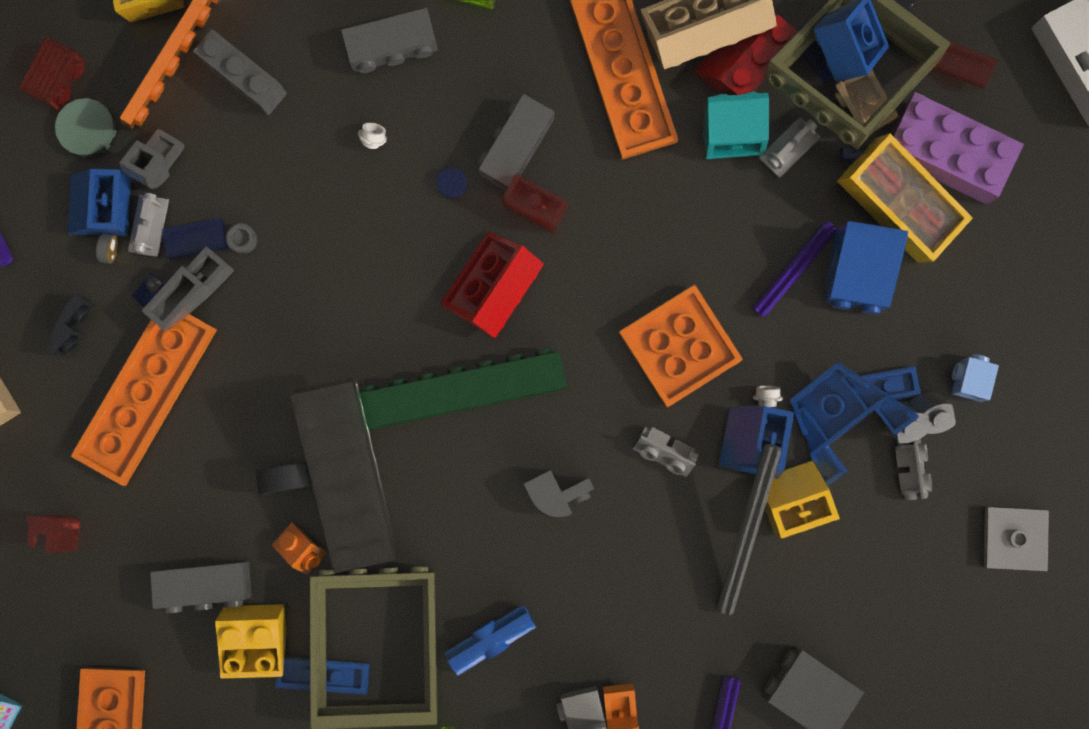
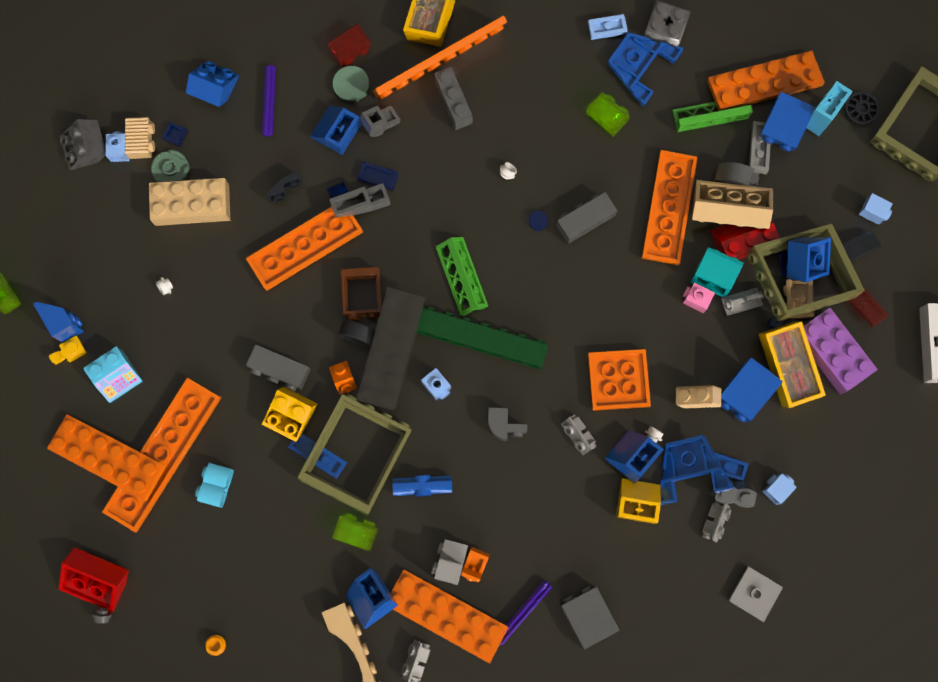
camera: 25 degrees right, 5 degrees down
clear red hinge [26,515,80,554] -> none
dark grey tile [96,233,118,264] -> none
light grey hinge [128,193,169,257] -> none
dark grey tile [226,223,258,254] -> none
dark grey brick [341,8,438,73] -> none
red slope [440,231,544,338] -> none
clear red brick [502,174,568,233] -> none
dark grey axle [717,444,781,615] -> none
dark purple axle [752,221,837,317] -> none
none -> reddish brown window [341,267,383,320]
none -> light blue brick [421,368,451,400]
none -> bright green fence [436,237,488,316]
none -> tan brick [676,385,721,409]
none -> bright pink brick [683,283,715,313]

